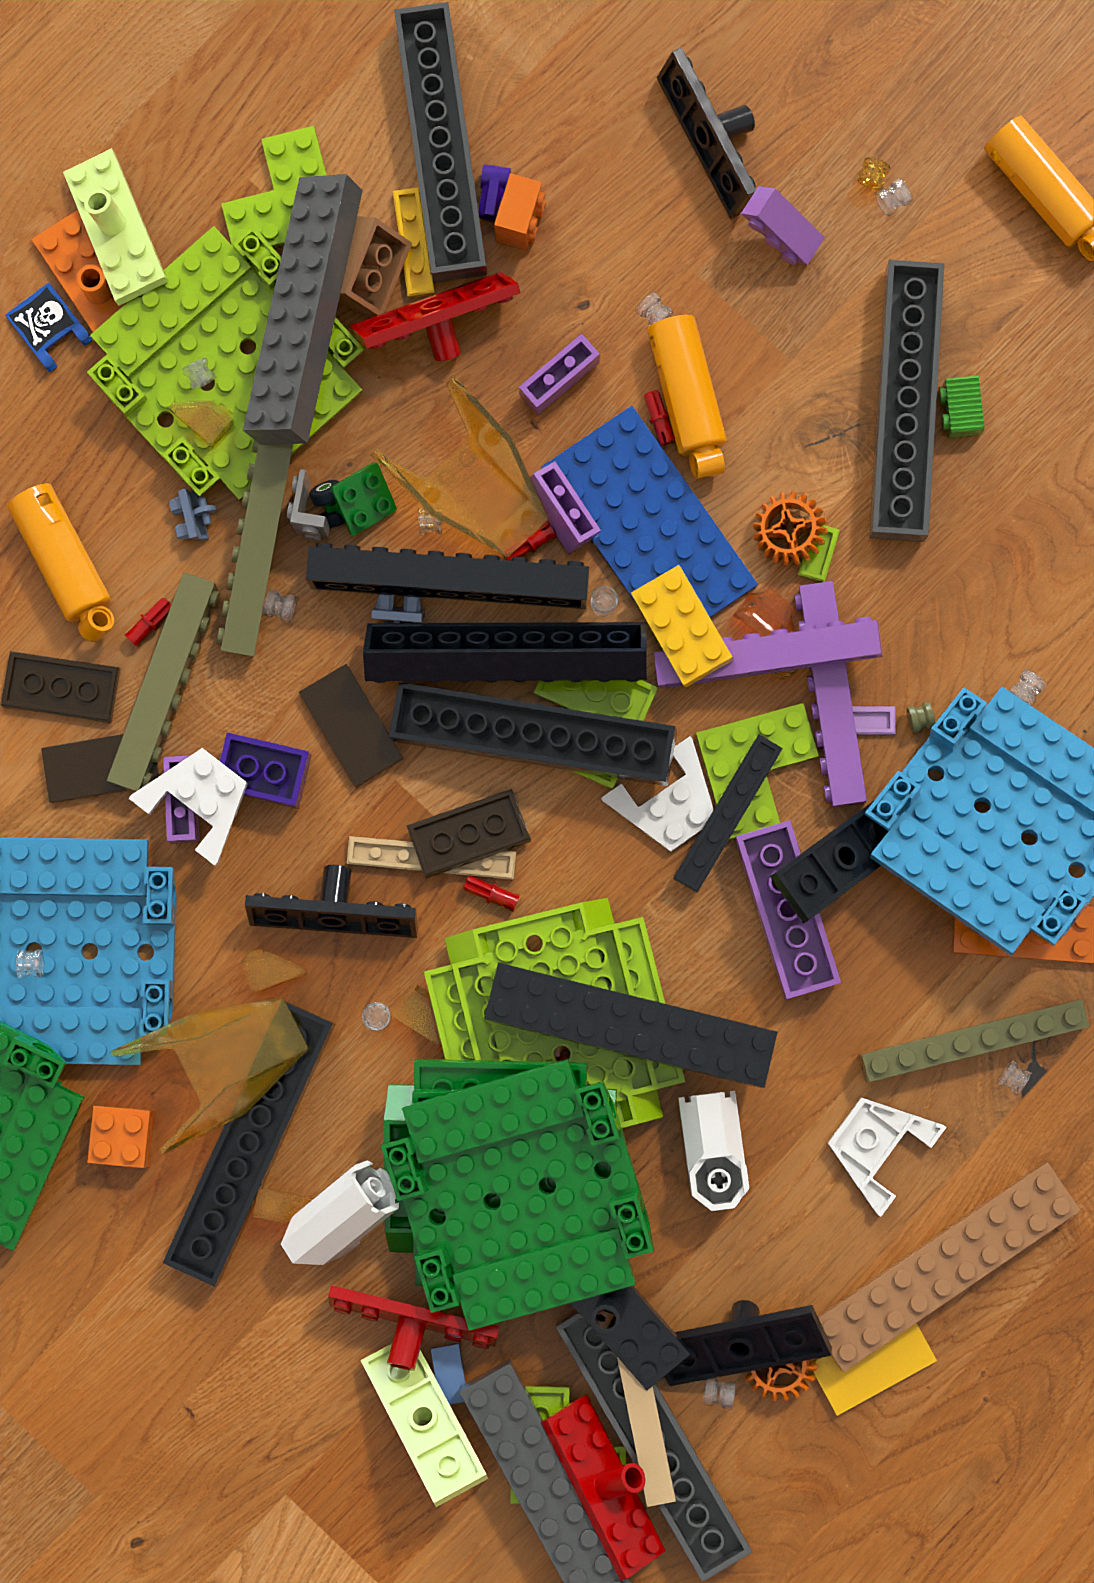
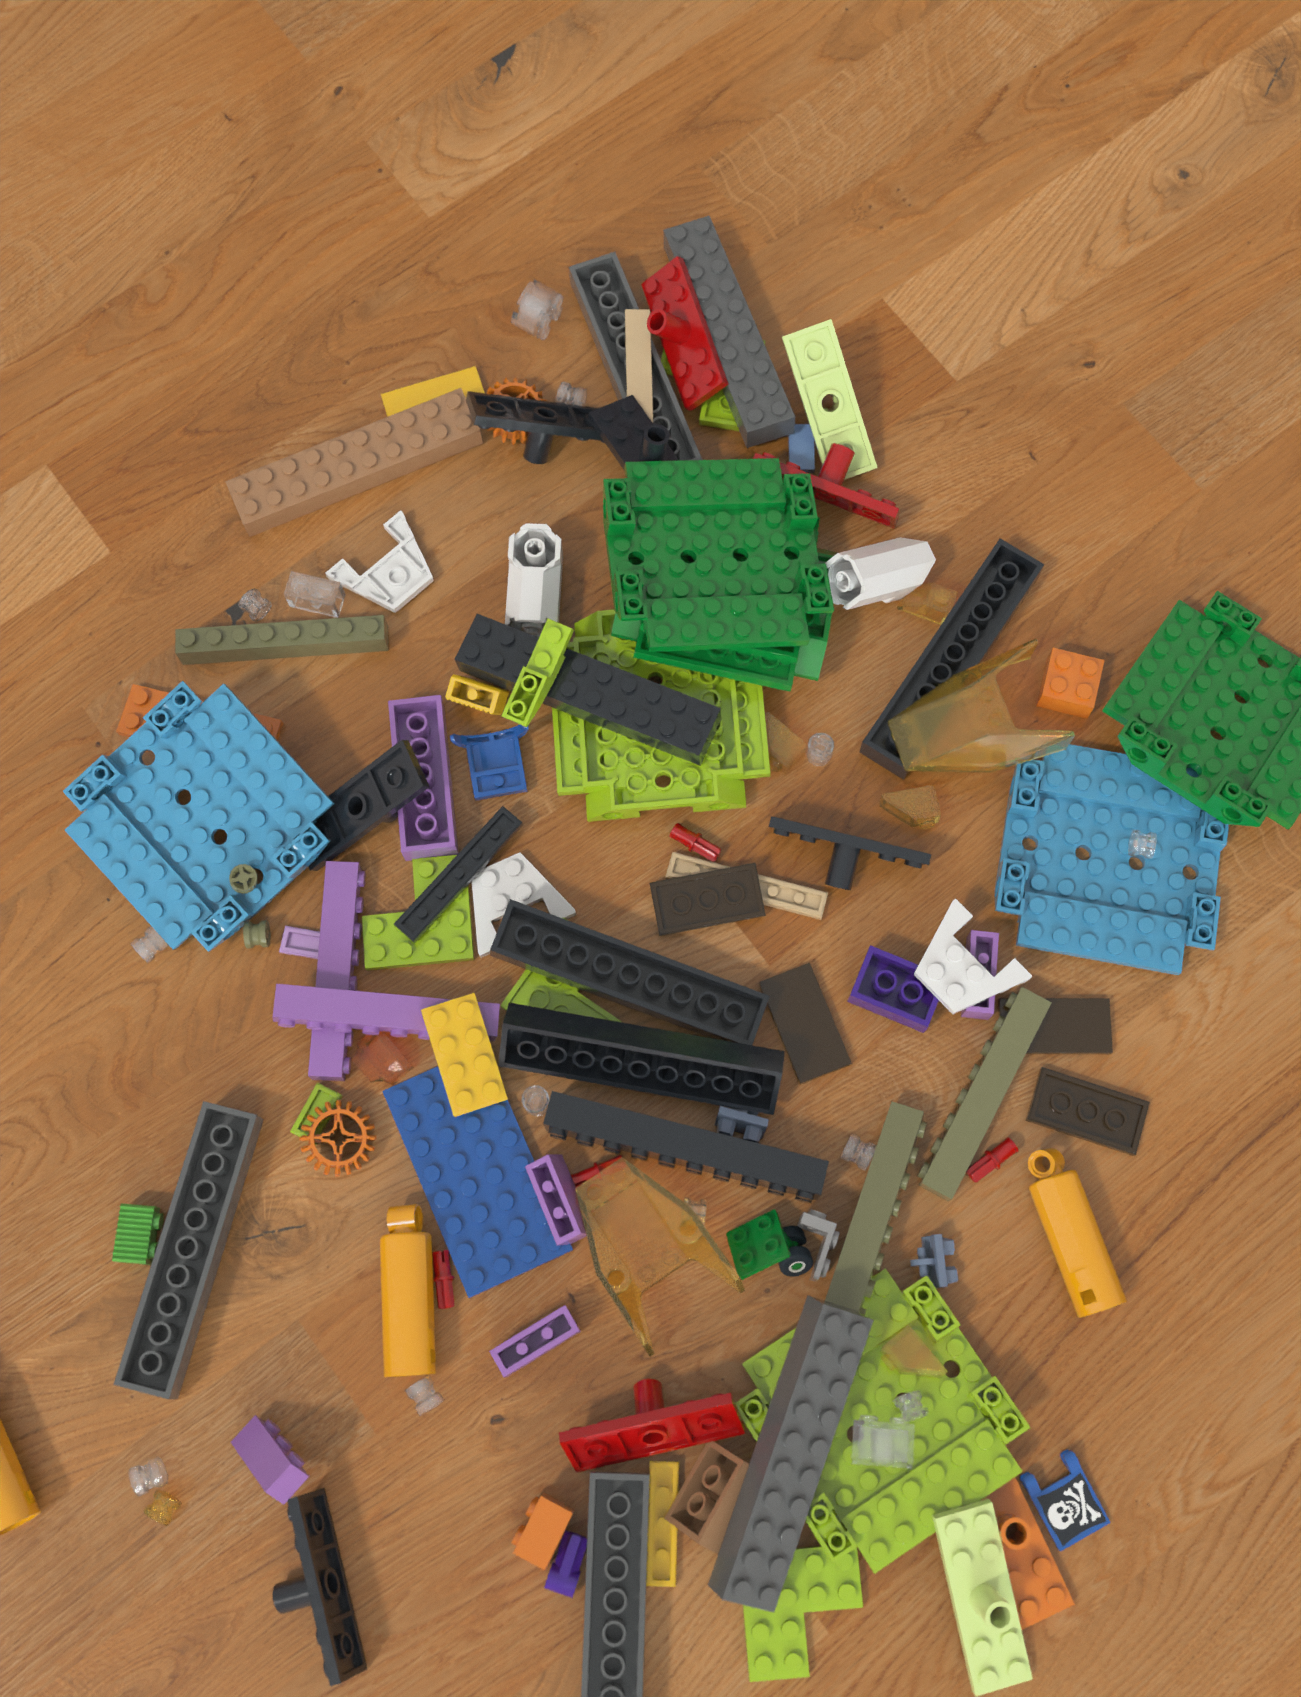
camera: 175 degrees left, 10 degrees down
none -> olive wheel [229,864,257,894]
none -> clear brick [284,571,346,618]
none -> yellow brick [445,674,509,715]
none -> blue piece [450,724,529,801]
none -> lime slope [502,619,574,727]
none -> clear brick [511,279,564,341]
none -> clear brick [852,1415,915,1469]

